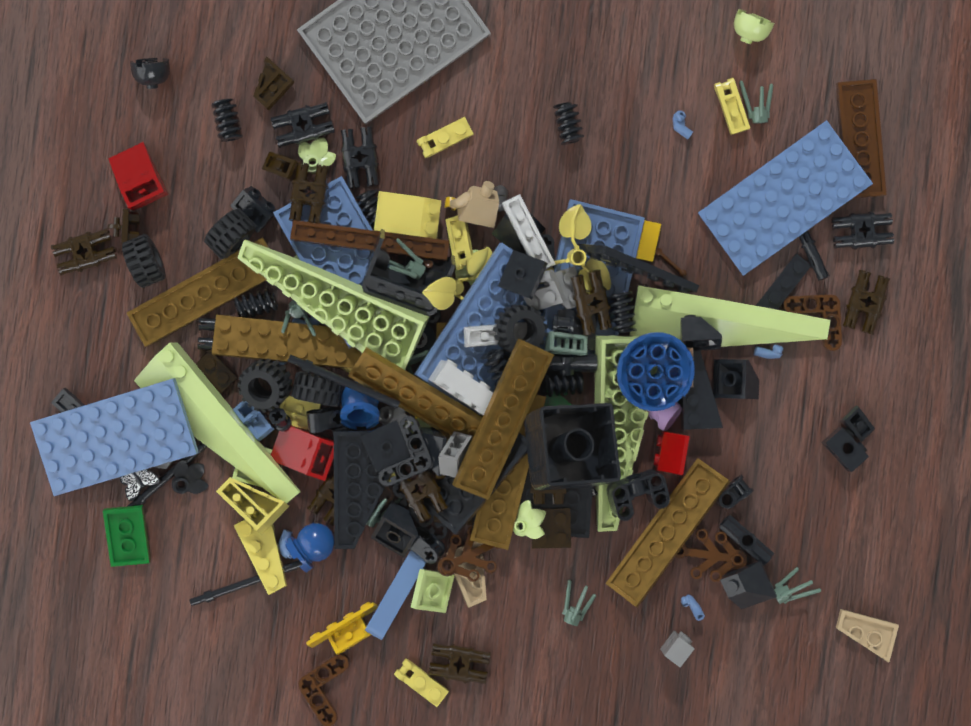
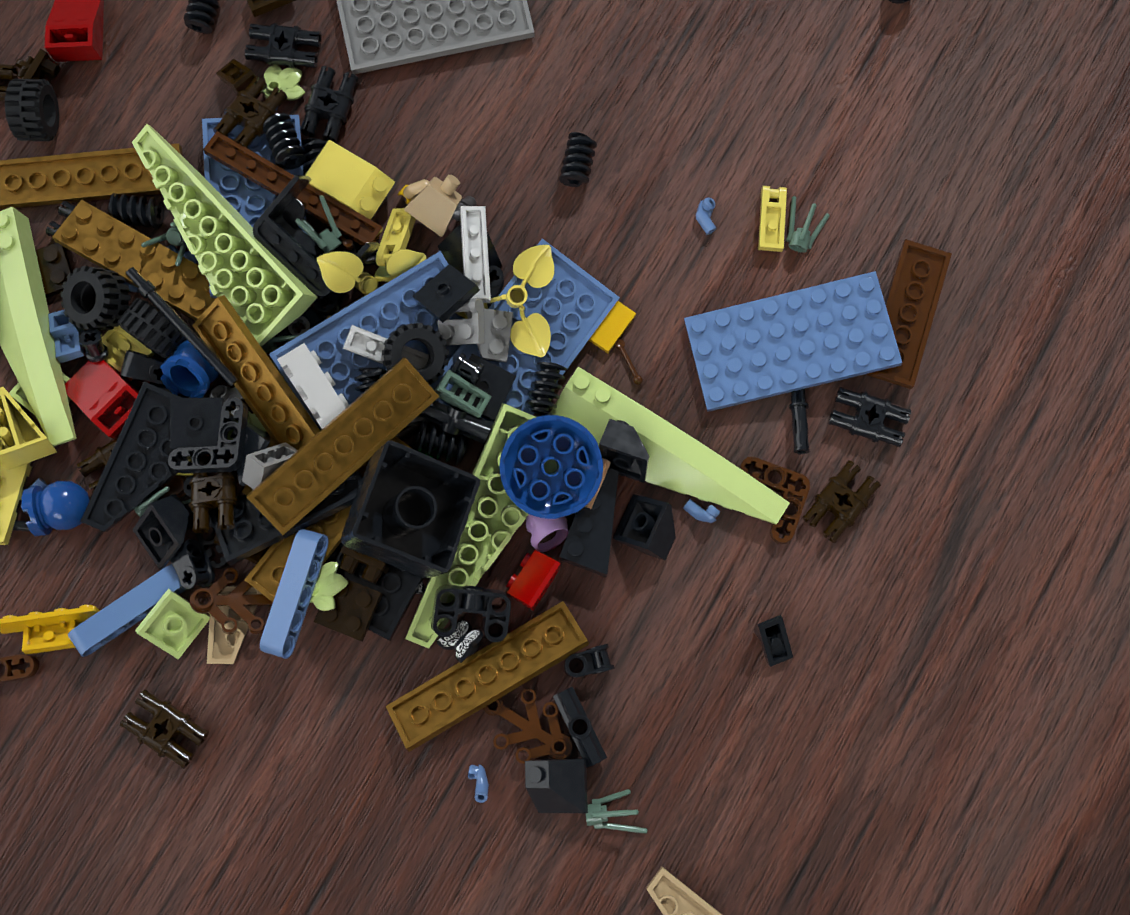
camera: 20 degrees right, 10 degrees down
black tyre [204,208,256,259] -> none
black bracket [230,186,277,233] -> none
light yellow plate [394,658,449,707] -> none
light yellow plate [417,117,474,158] -> none
sand green plant [562,580,596,626] -> none
dark brown pin [571,270,612,335] -> none
black wing [577,243,699,294] -> none
light grey brick [660,631,695,667] -> none
yellowish green cylinder [734,9,775,44] -> none
black plate [755,254,811,310] -> none
black brick [821,427,869,472] -> none
none -> medium blue beam [260,529,328,659]
none -> black piece [263,113,306,170]
none -> black animal [436,620,483,663]

